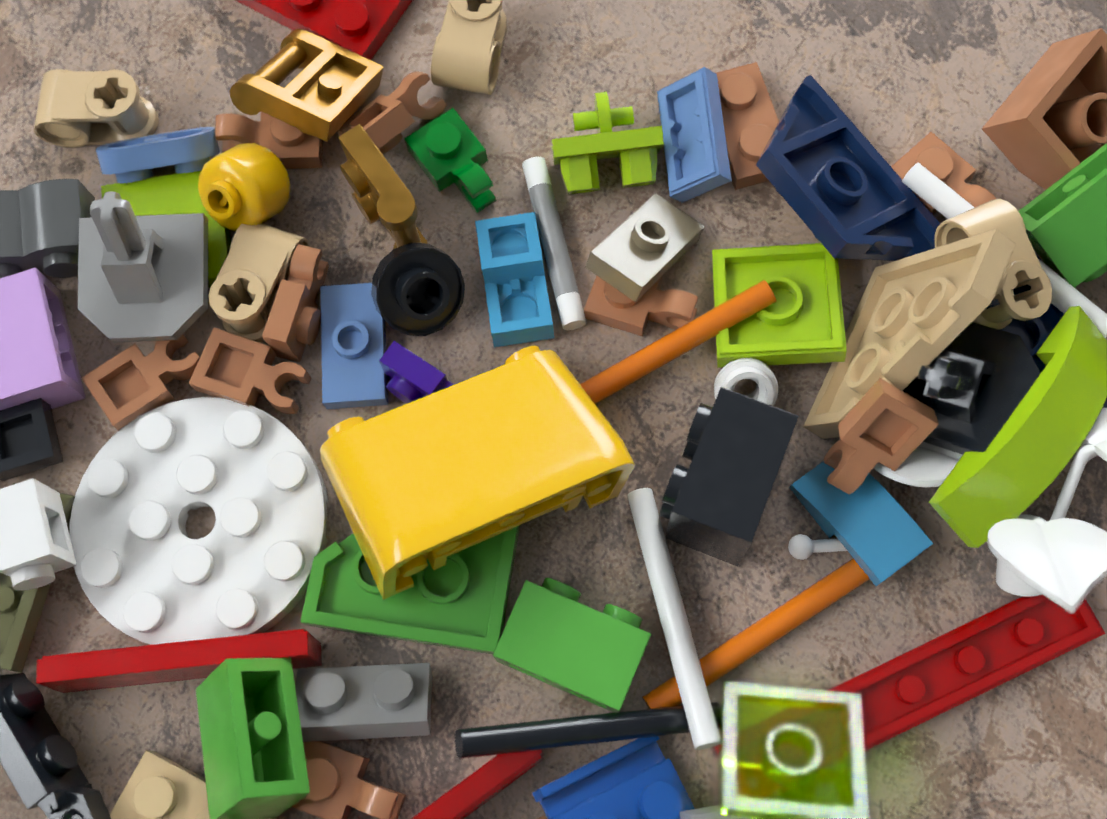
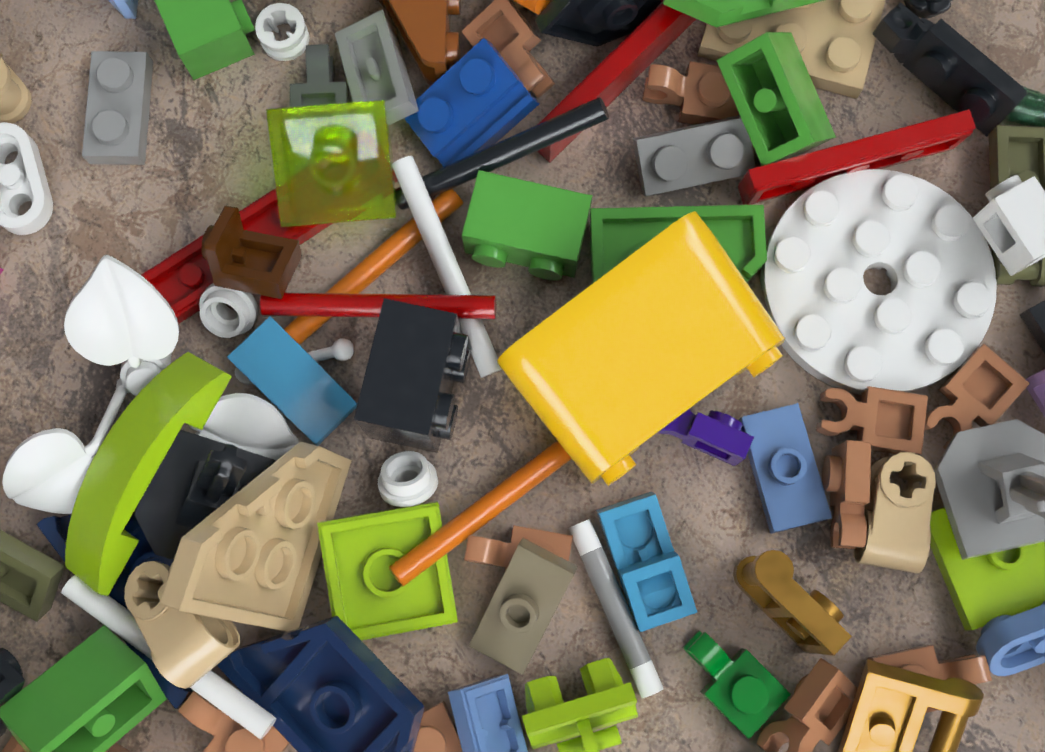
camera: 165 degrees right, 5 degrees up
yellow head [198,143,291,231] -> none
black plate [371,243,465,336] -> none
nougat plate [824,378,939,495] -> none
none -> white plate [199,283,258,338]
none -> reddish brown bracket [202,205,302,299]
none -> red bar [260,293,497,319]

